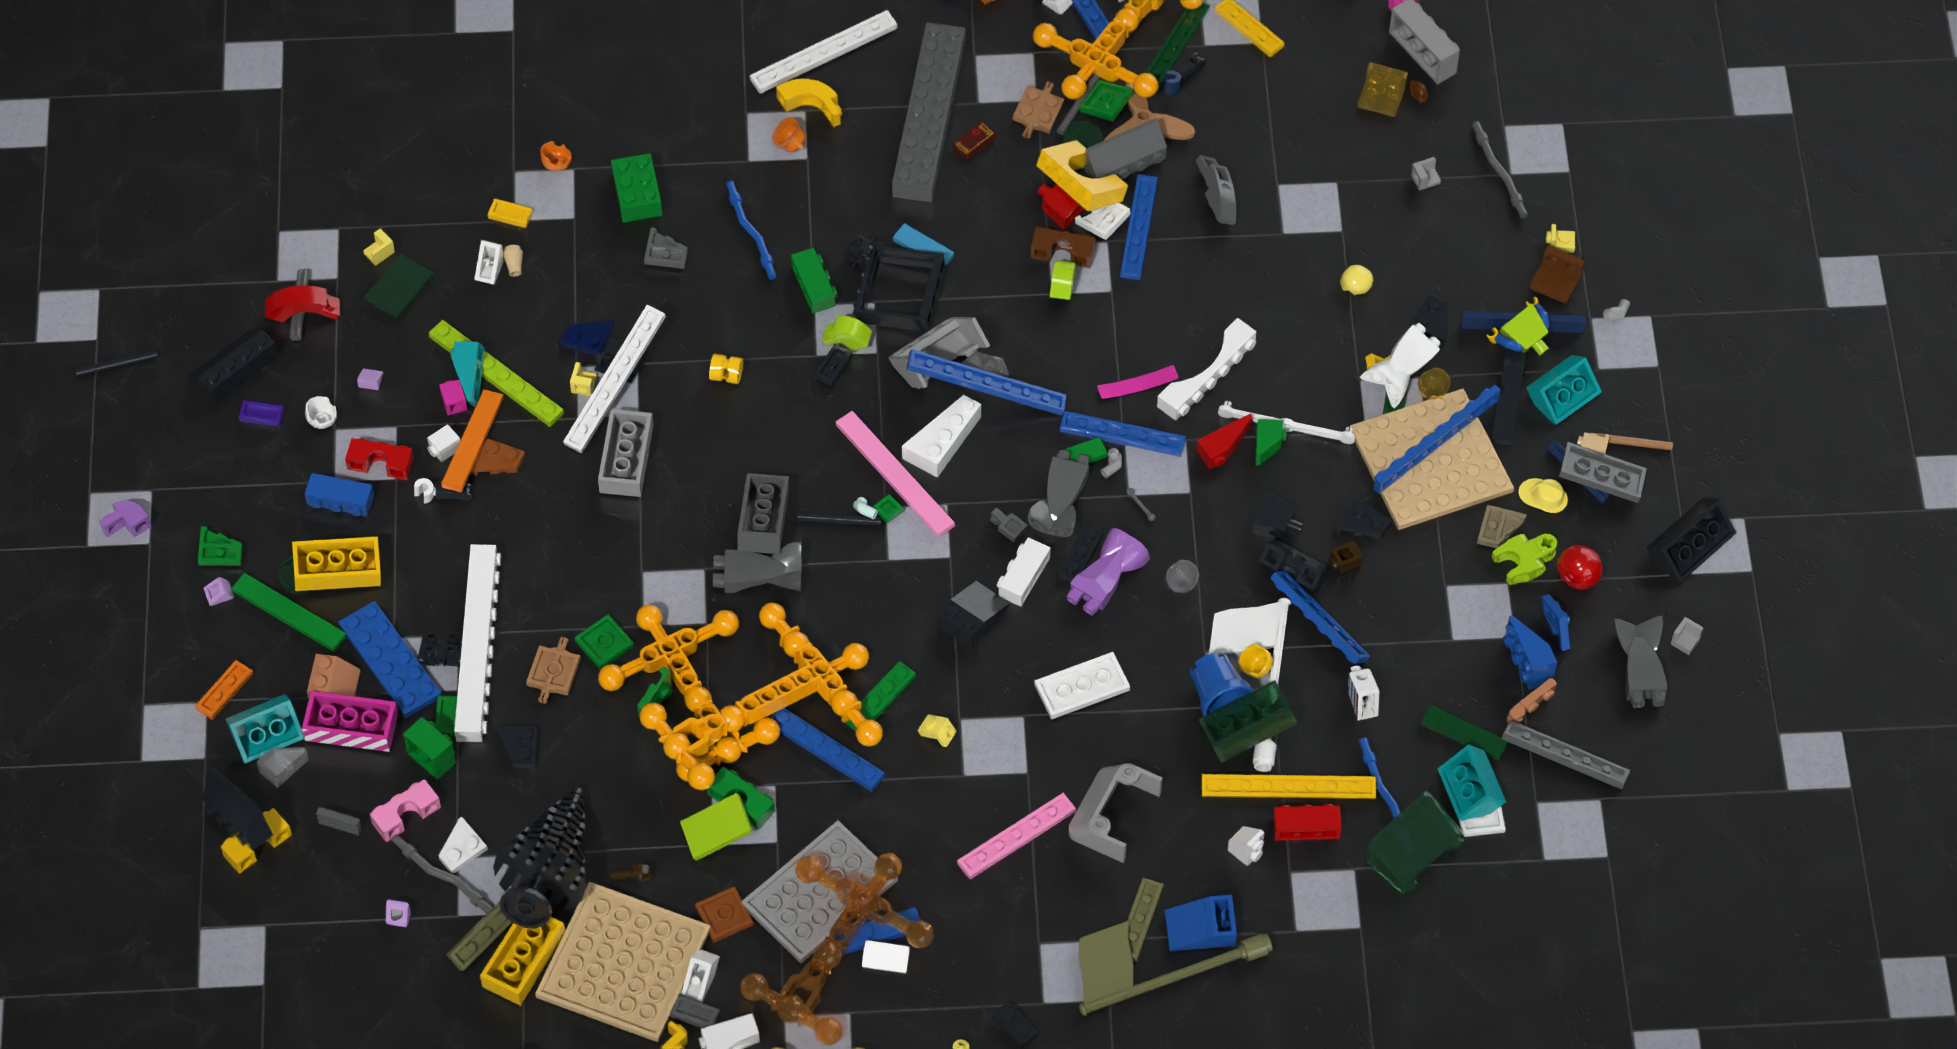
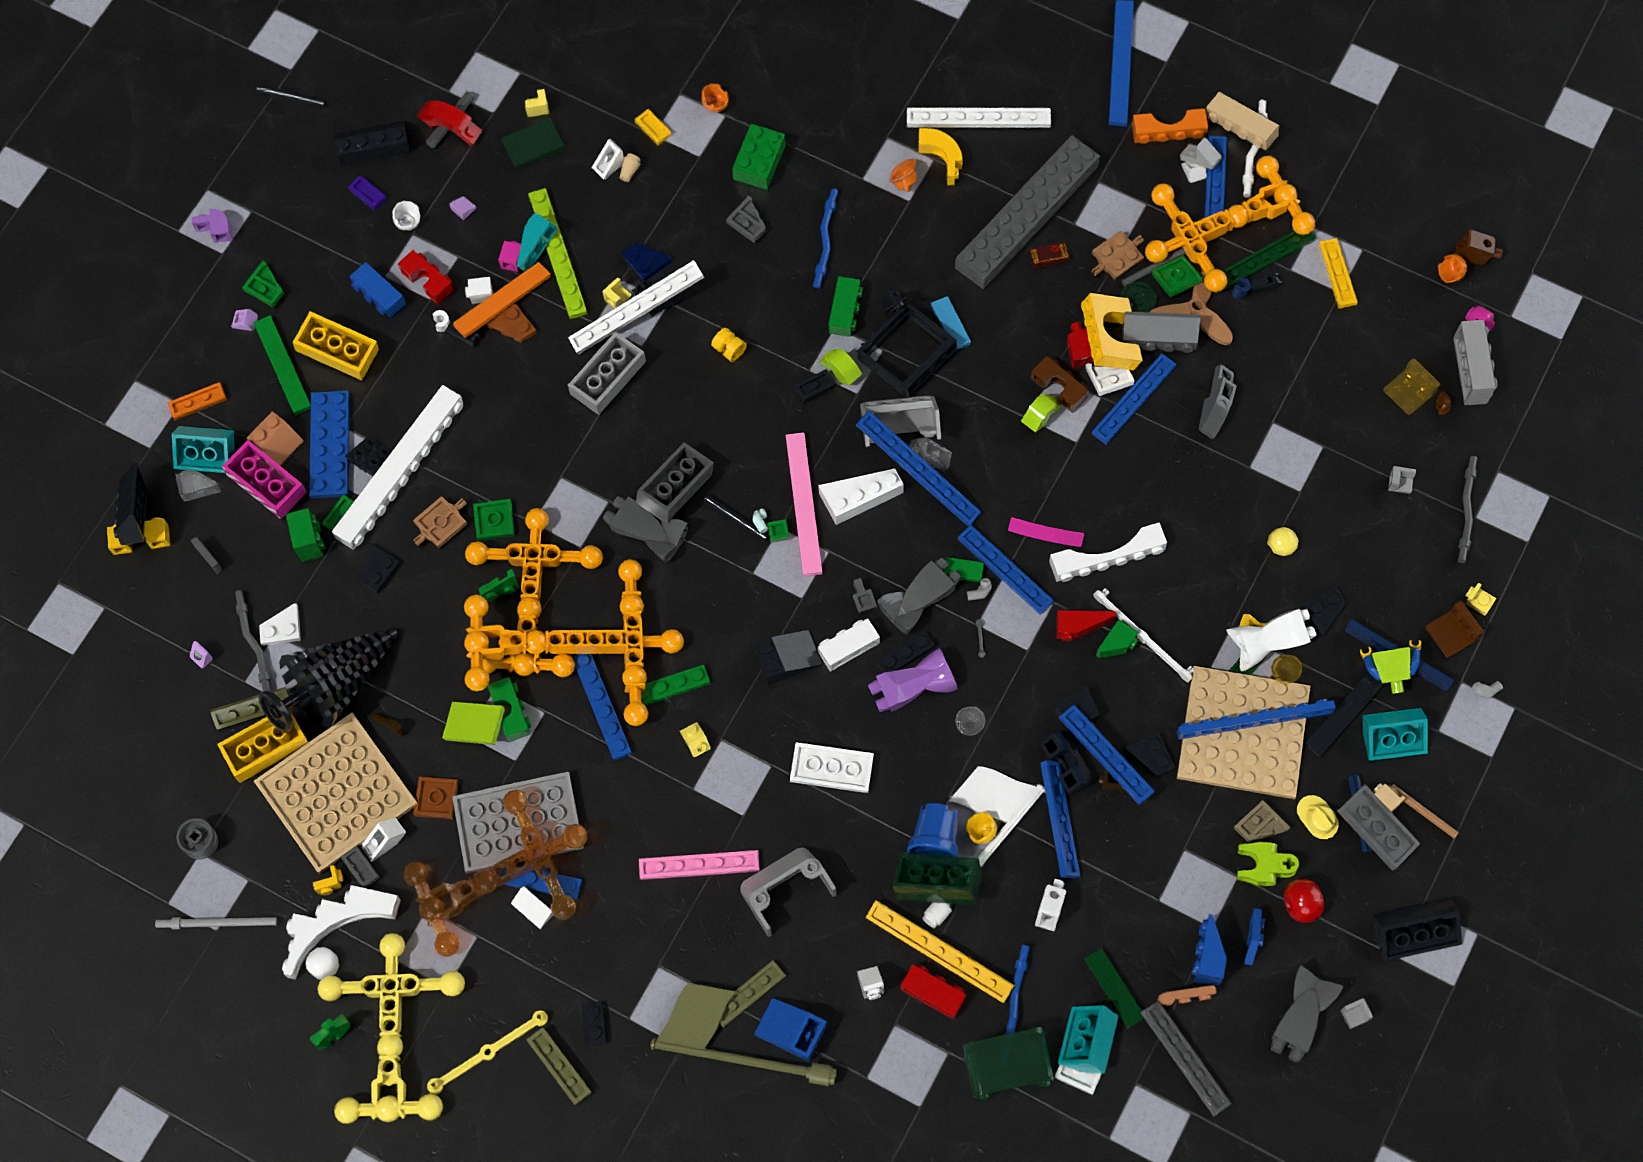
camera: 35 degrees right, 10 degrees up
bright pink arch [370,779,441,842] -> none
none -> blue tile [1059,705,1155,805]

